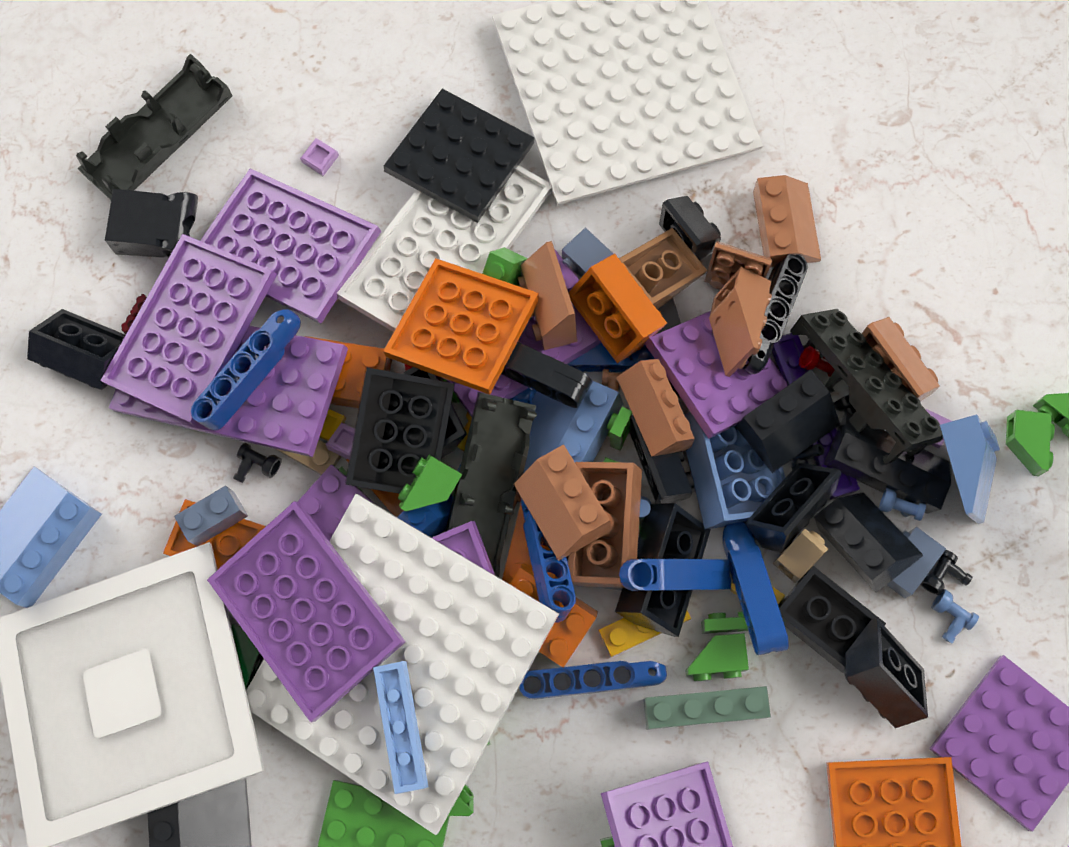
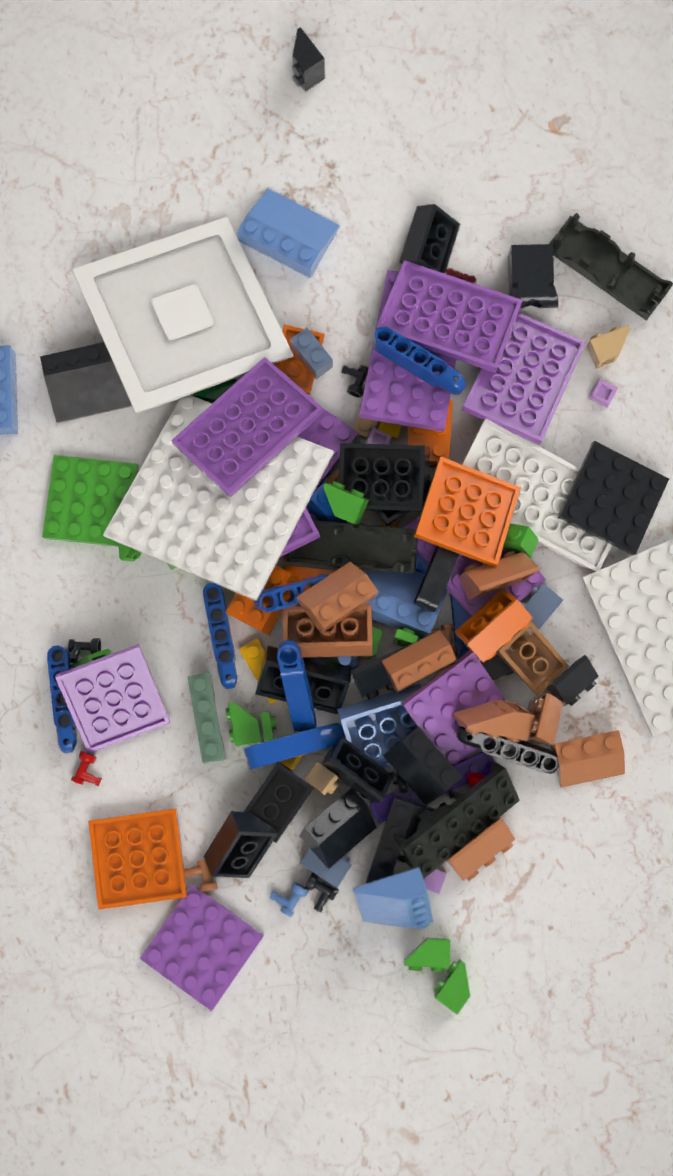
camera: 80 degrees right, 5 degrees up
light blue plate [373,661,428,794] -> none
medium blue piece [879,488,926,521] -> none
none -> nougat piece [184,859,218,893]
none -> tan slope [586,325,630,369]

